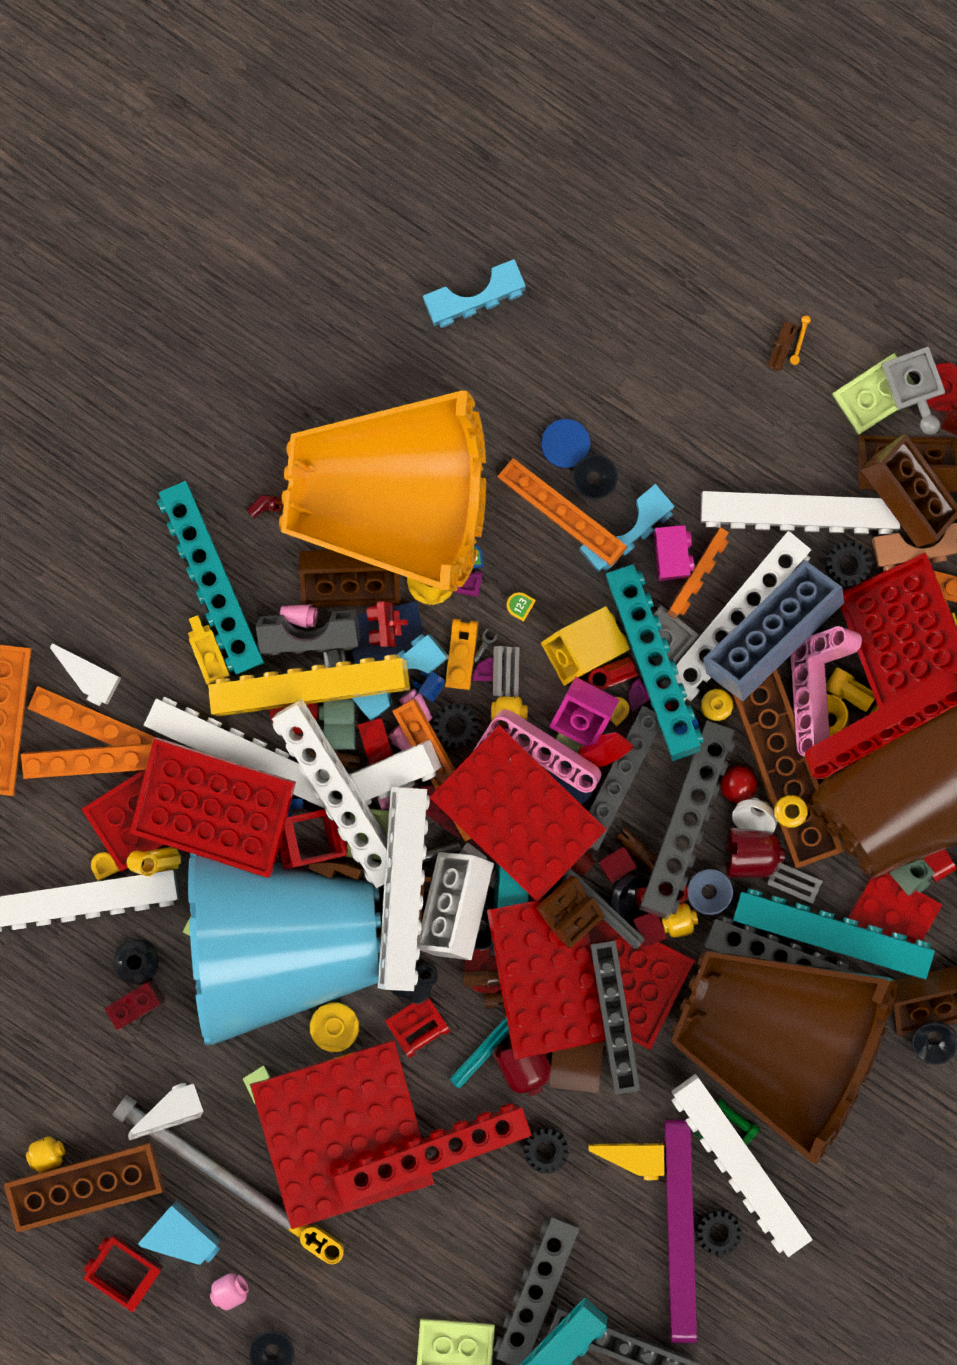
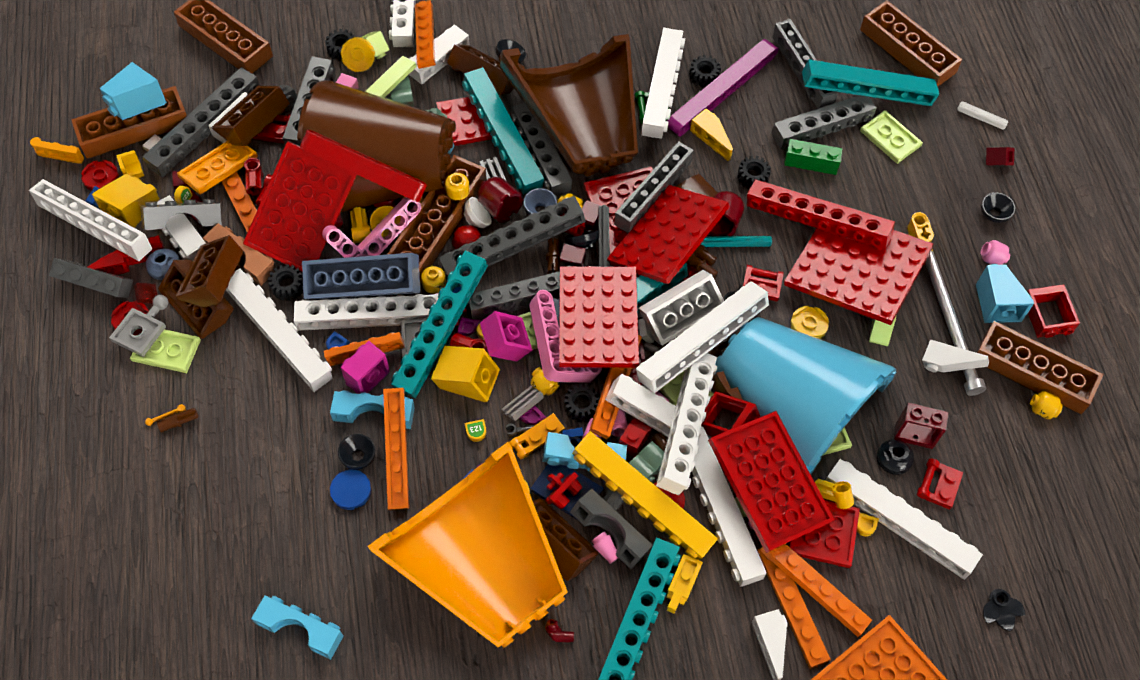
camera: 135 degrees left, 25 degrees down
reddish brown slope [536,876,605,949] -> none
red slope [578,732,634,768] -> none
none -> blue tile [326,331,350,349]
none -> green brick [784,139,843,175]
none -> red plate [916,458,963,510]

